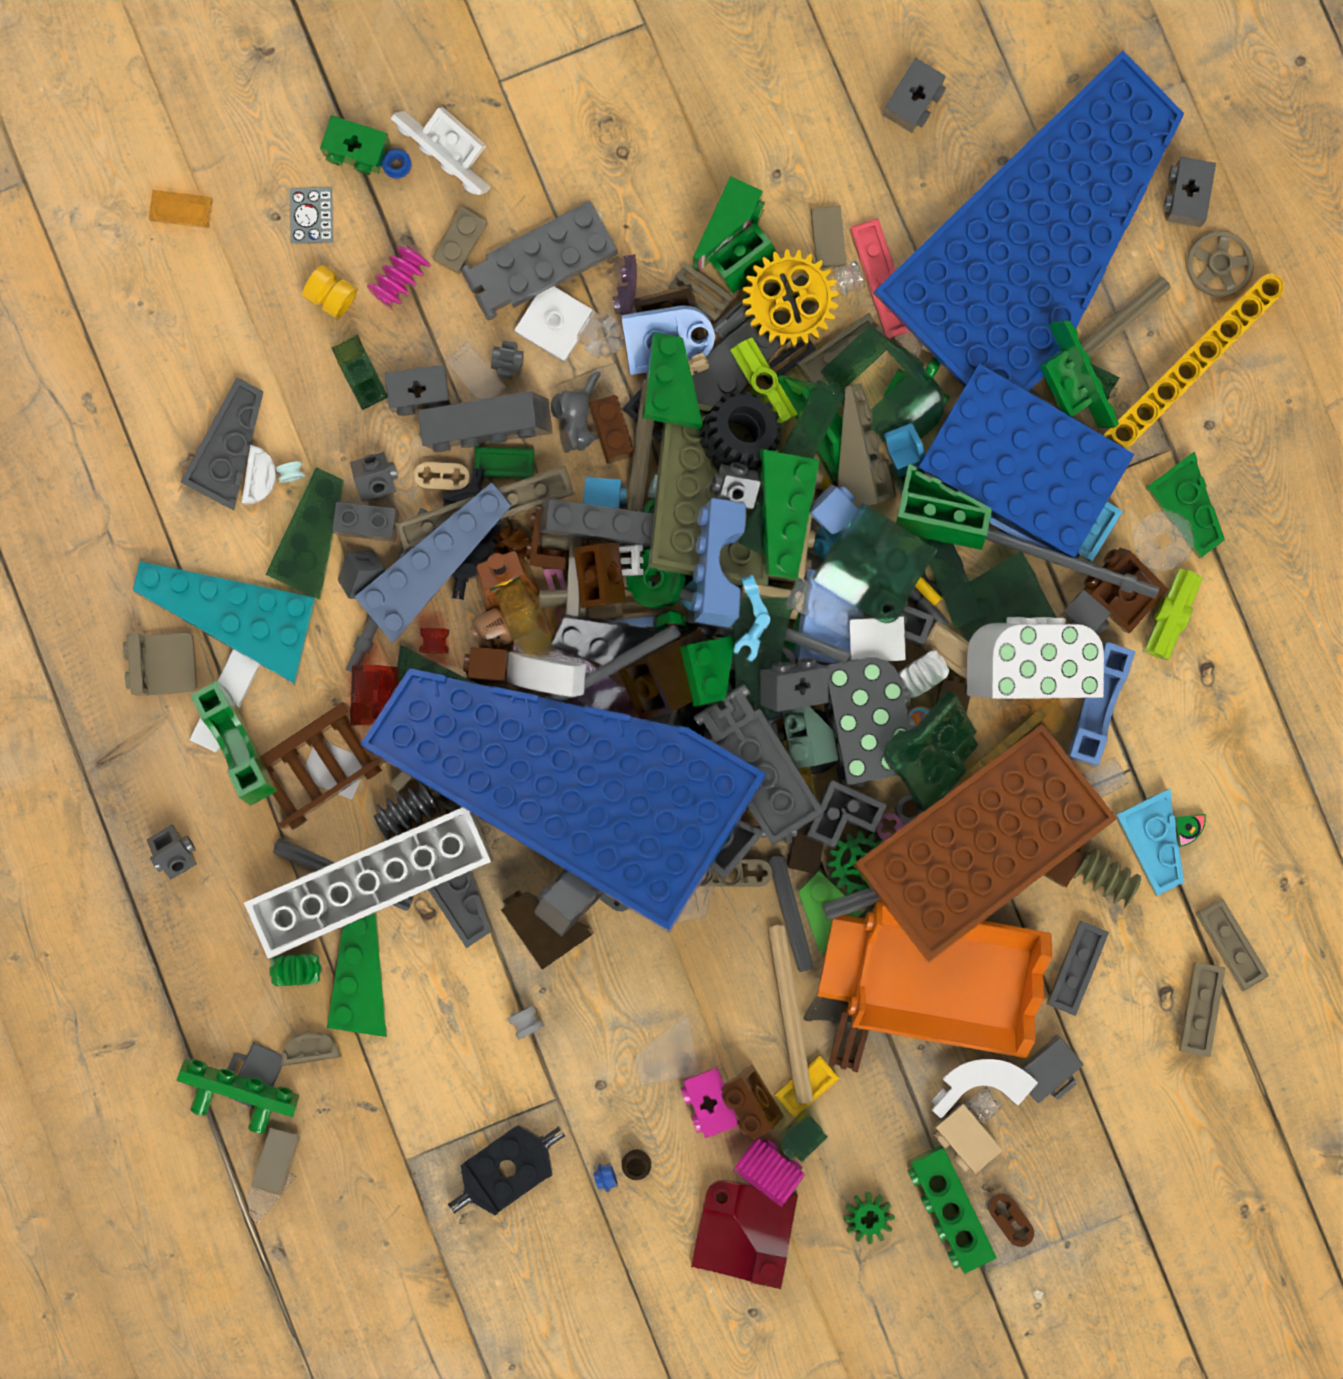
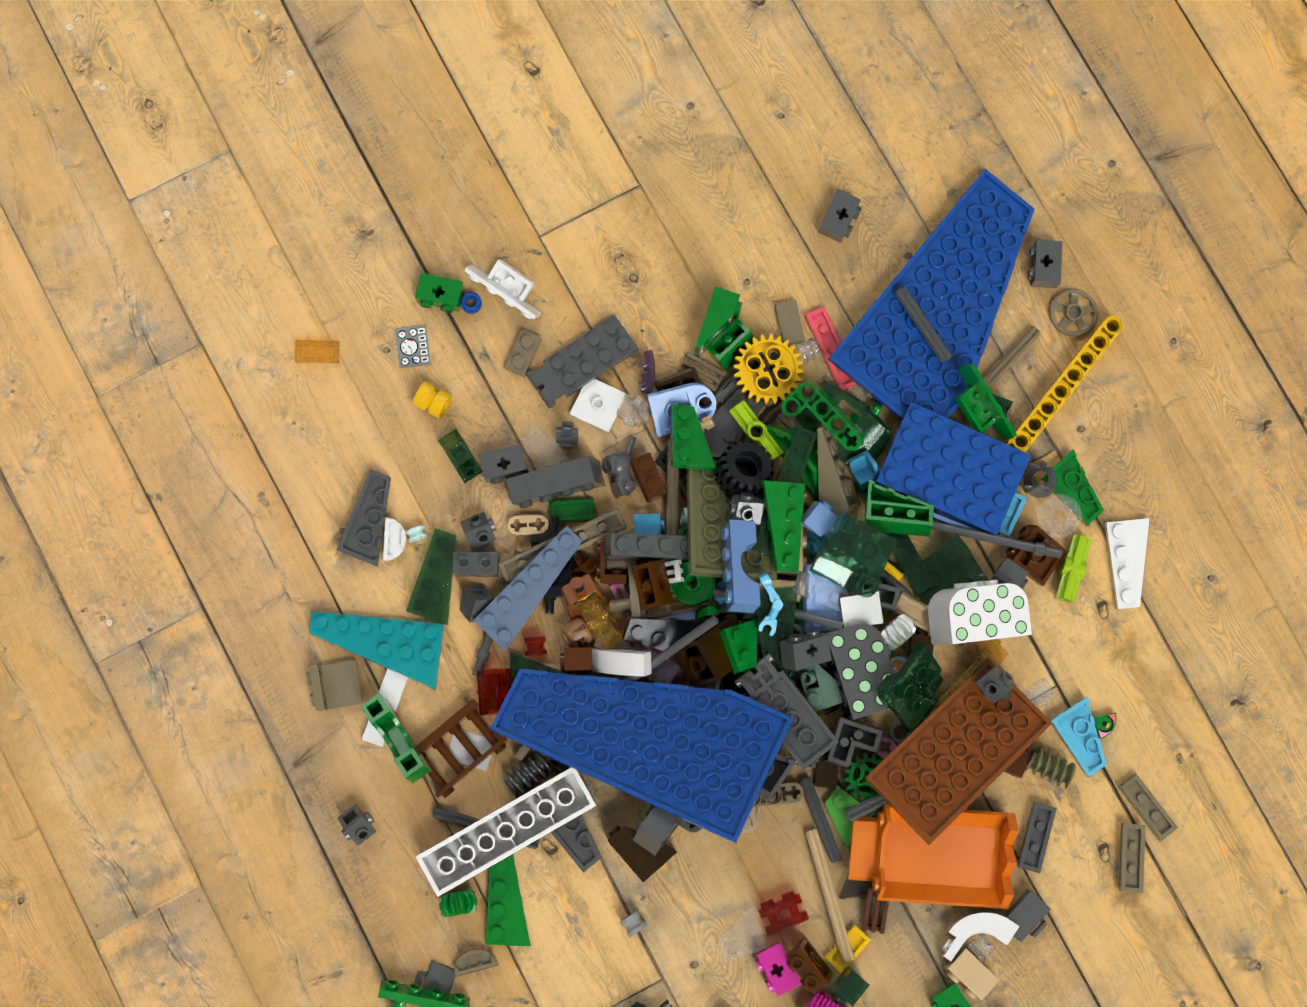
camera: 10 degrees left, 5 degrees down
dark pink piece [367,245,431,311] -> none
medium blue arch [1066,642,1136,767] -> none
none -> clear red brick [758,890,809,936]
none -> green beam [781,380,865,451]
none -> dark grey axle [895,287,952,363]
none -> dark grey brick [976,665,1017,704]
none -> dark grey piece [1023,461,1057,498]
none -> white wing [1104,518,1149,610]

